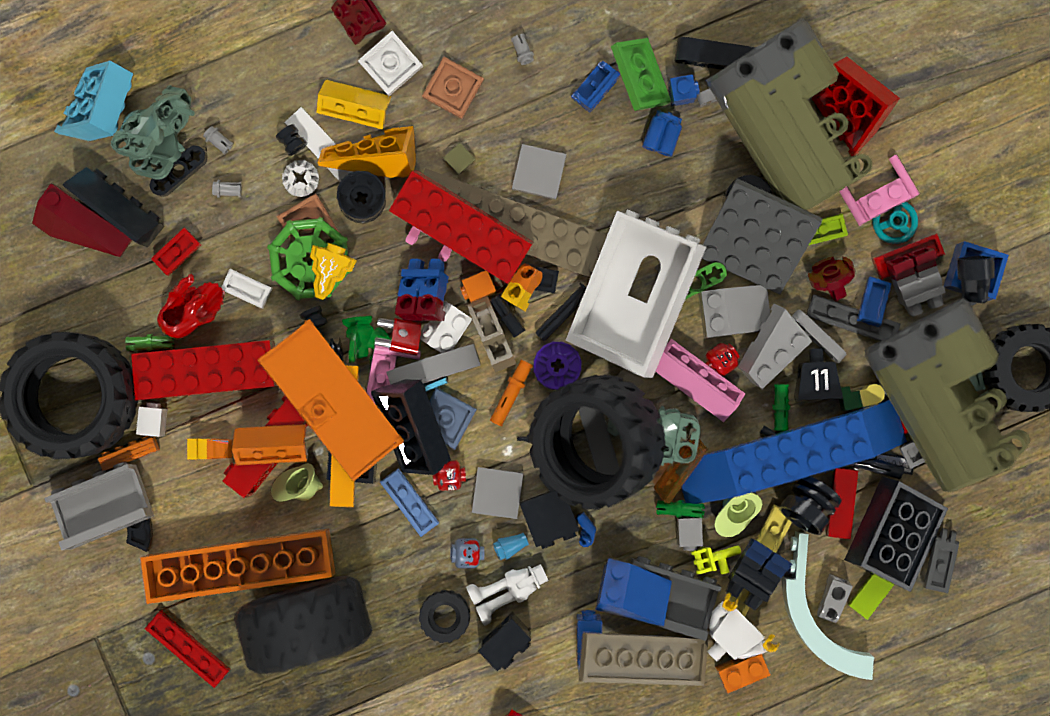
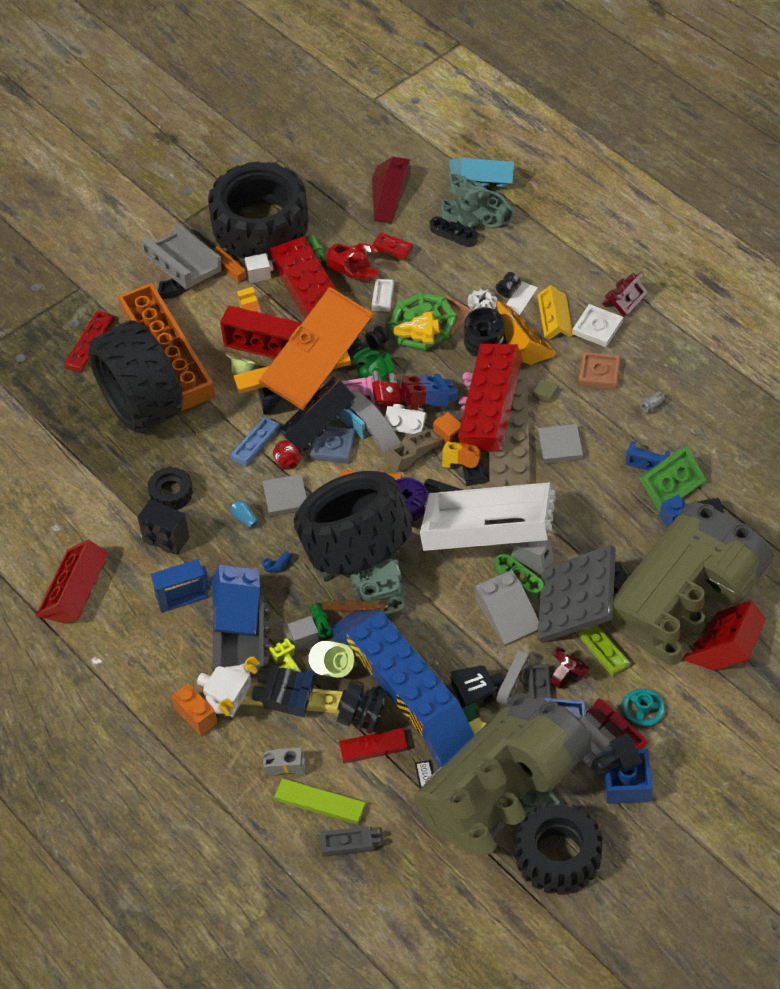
camera: 70 degrees right, 35 degrees down
black slope [62,167,164,248] -> none
light grey pin [203,126,234,155] -> none
light grey pin [212,179,242,198] -> none
orange panel [232,425,308,465] -> none
sand blue head [450,538,484,569] -> none
white piece [466,564,549,626] -> none
black axle [490,294,526,338] -> none
black piece [519,490,579,549] -> none
dark tan plate [578,632,708,686] -> none
blue piece [642,110,682,157] -> none
bright pink brick [655,339,745,422] -> none
red head [705,343,740,377] -> none
light grey wedge [738,304,812,389] -> none
green pin [772,384,791,431] -> none
light aqua arch [782,531,874,680] -> none
bright pink plate [839,155,920,226] -> none
black slope [844,476,948,592] -> none
black pin [849,458,904,480] -> none

